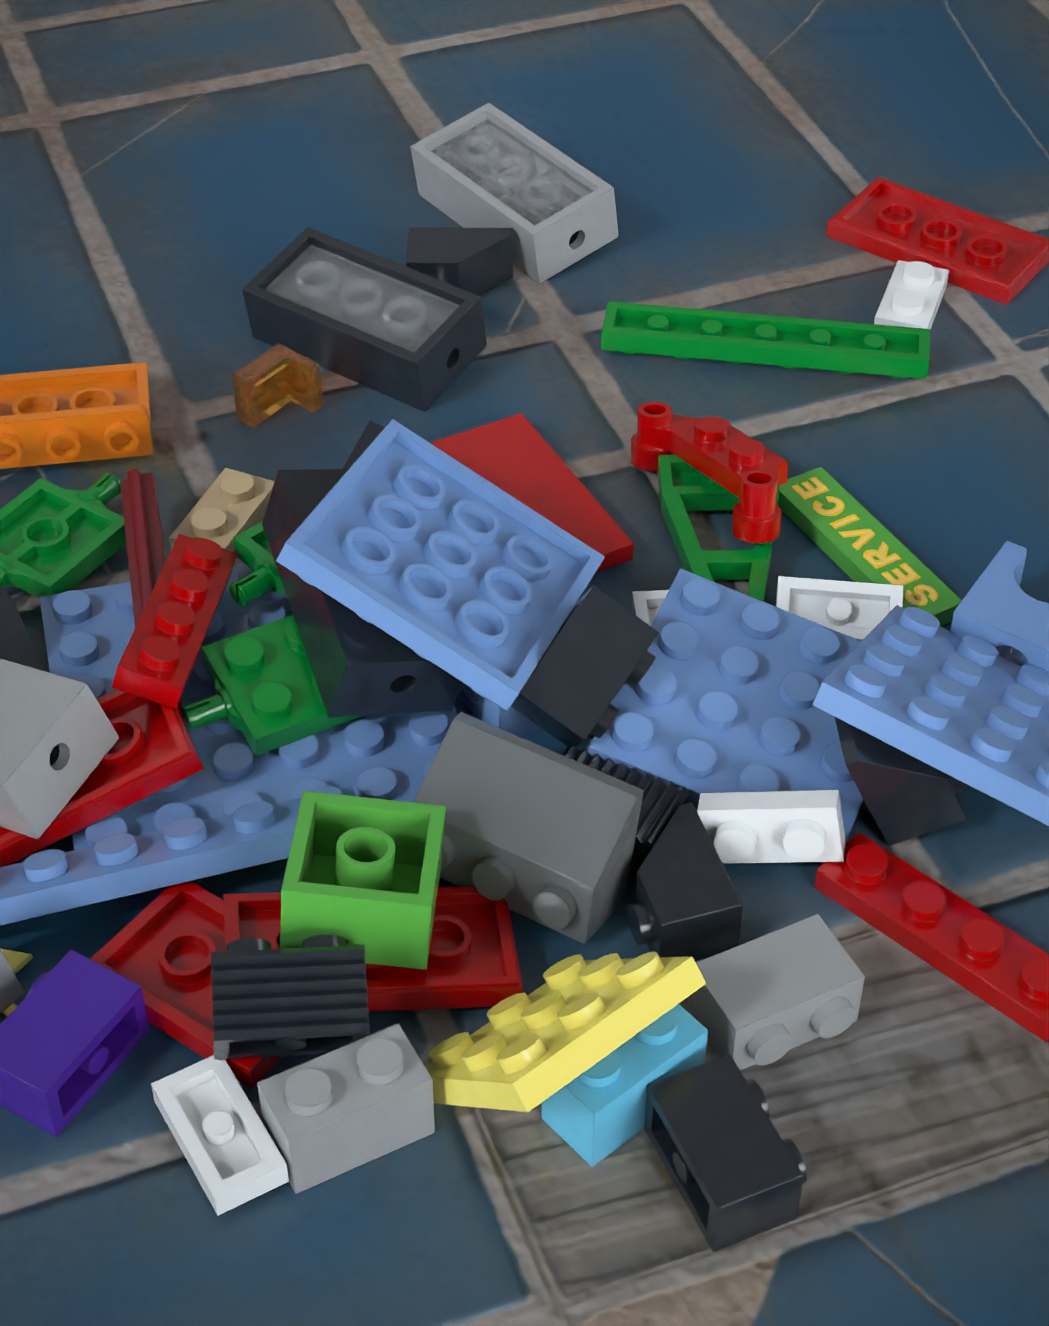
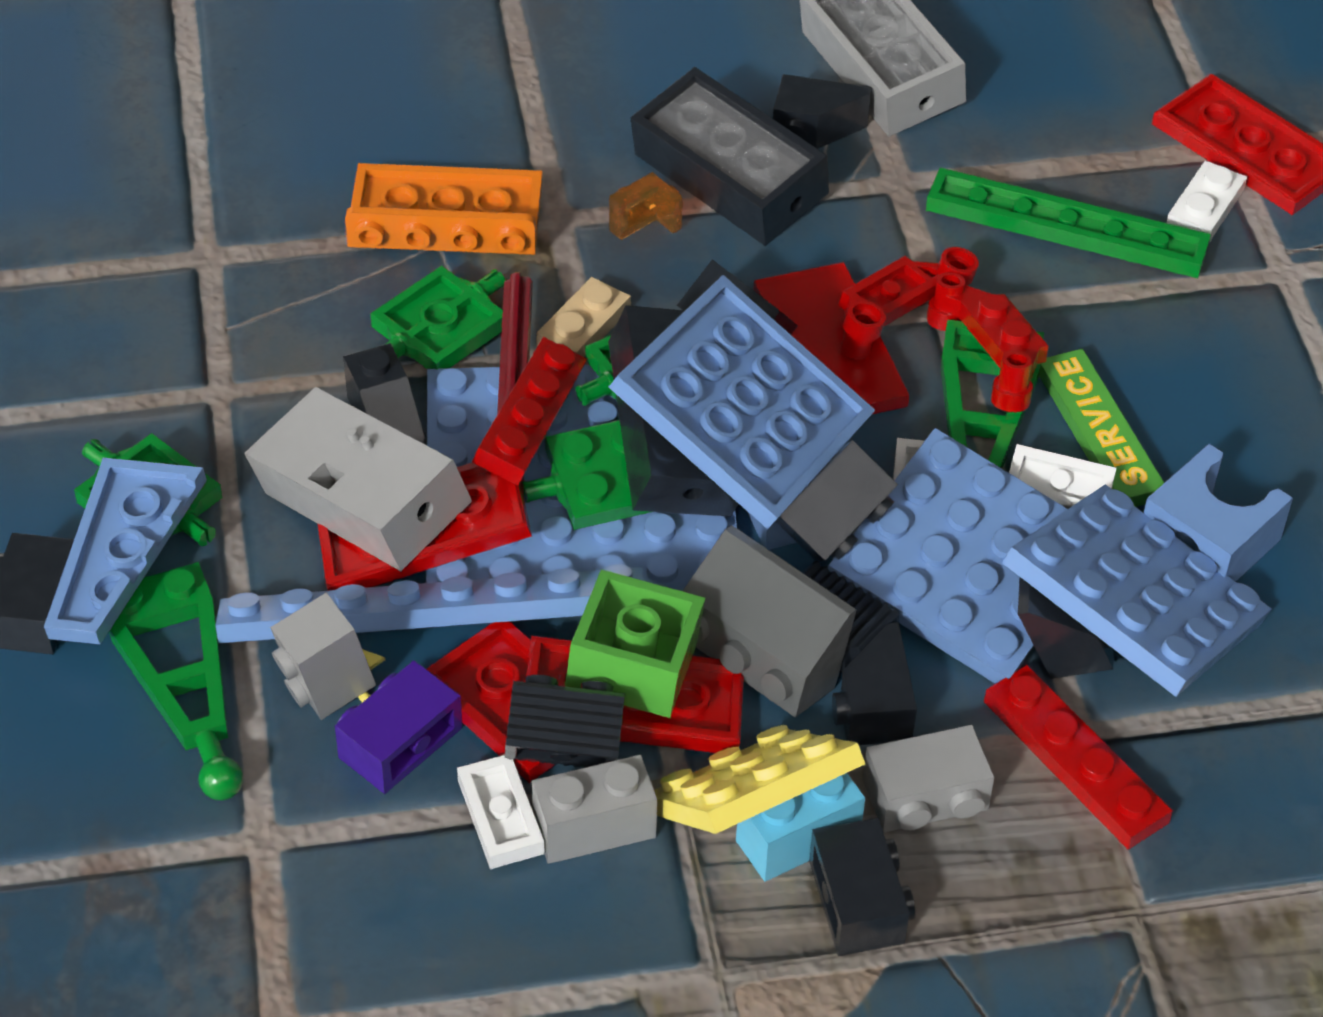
camera: 10 degrees right, 5 degrees up
white plate [697,790,846,863] -> none
none -> red plate [838,247,979,360]

